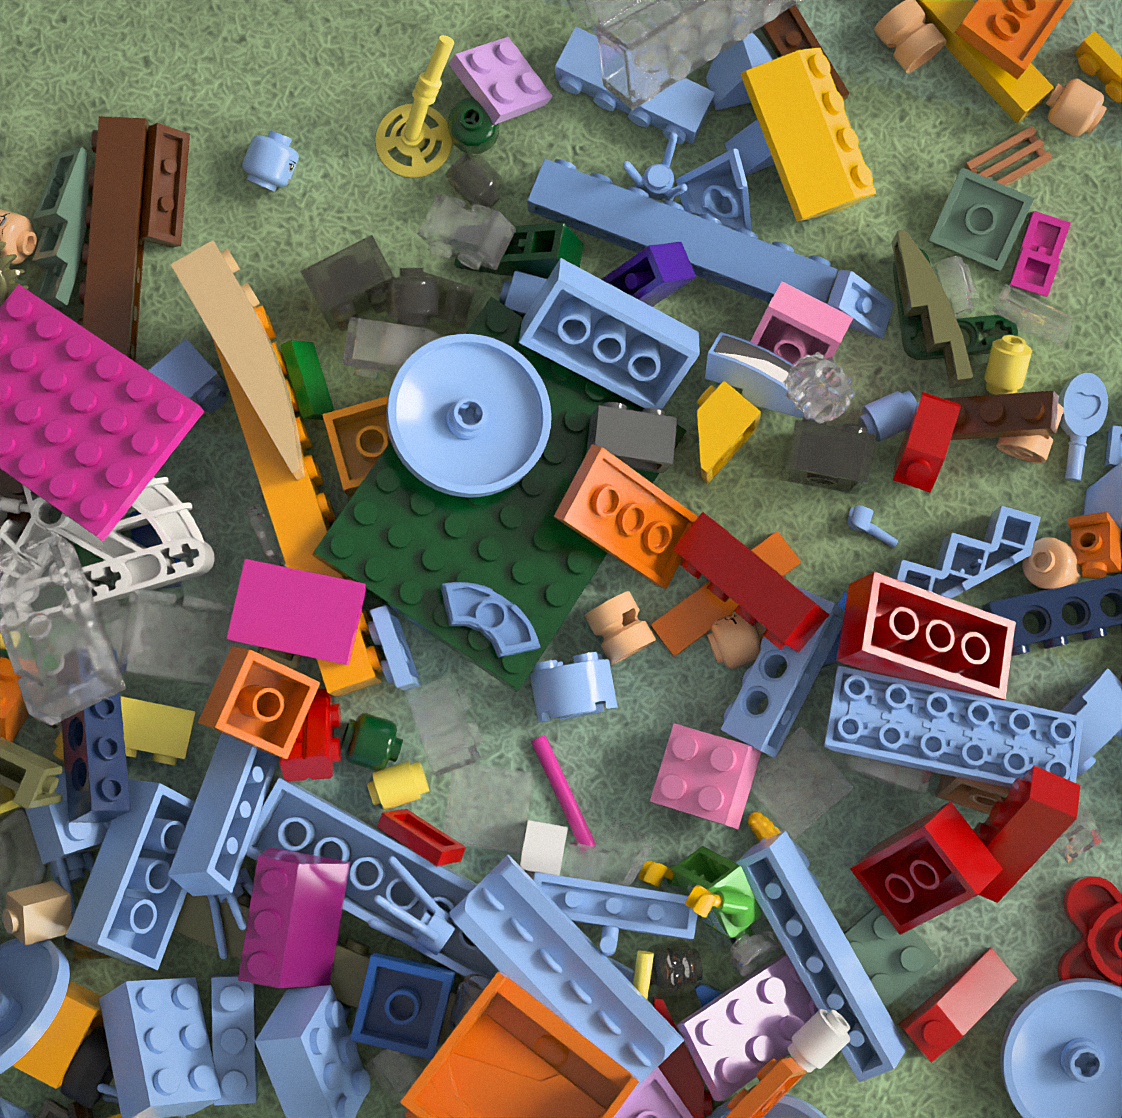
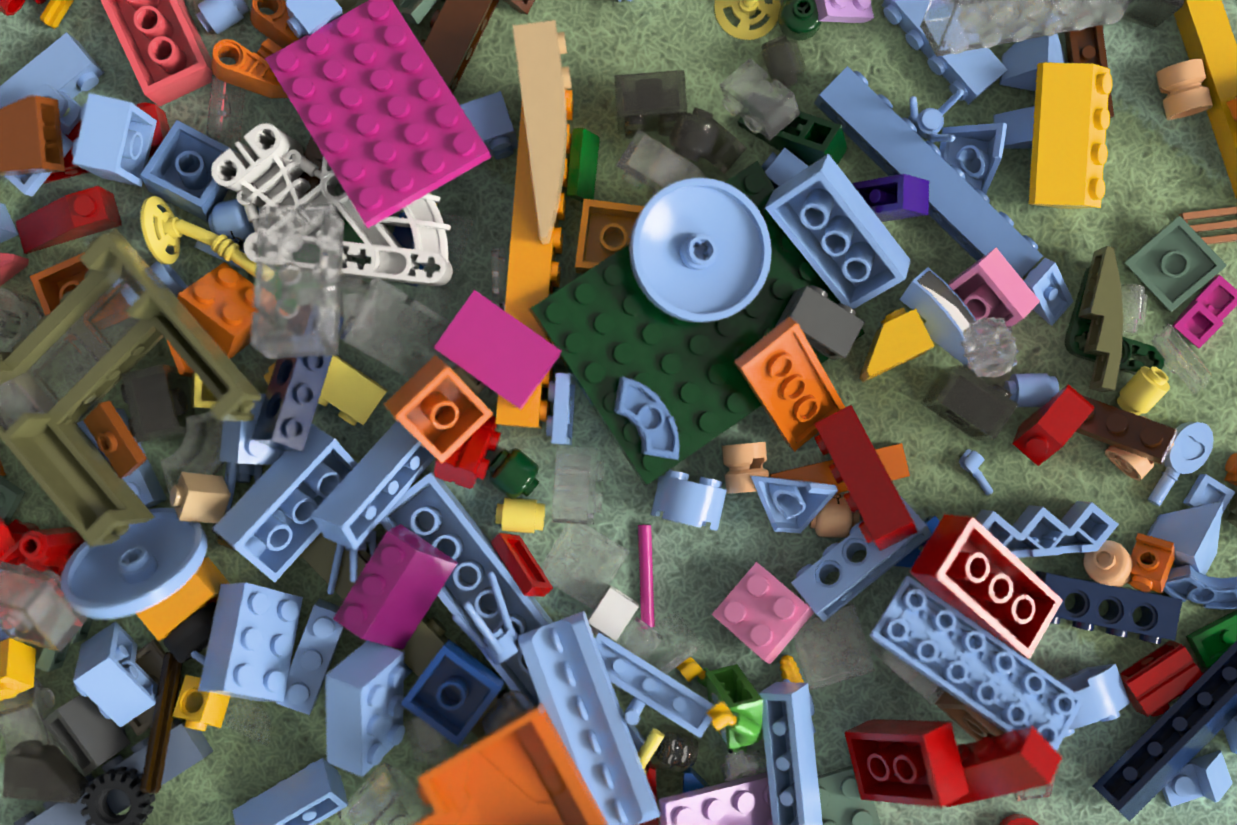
camera: 20 degrees right, 5 degrees up
none -> light blue slope [750,475,839,533]

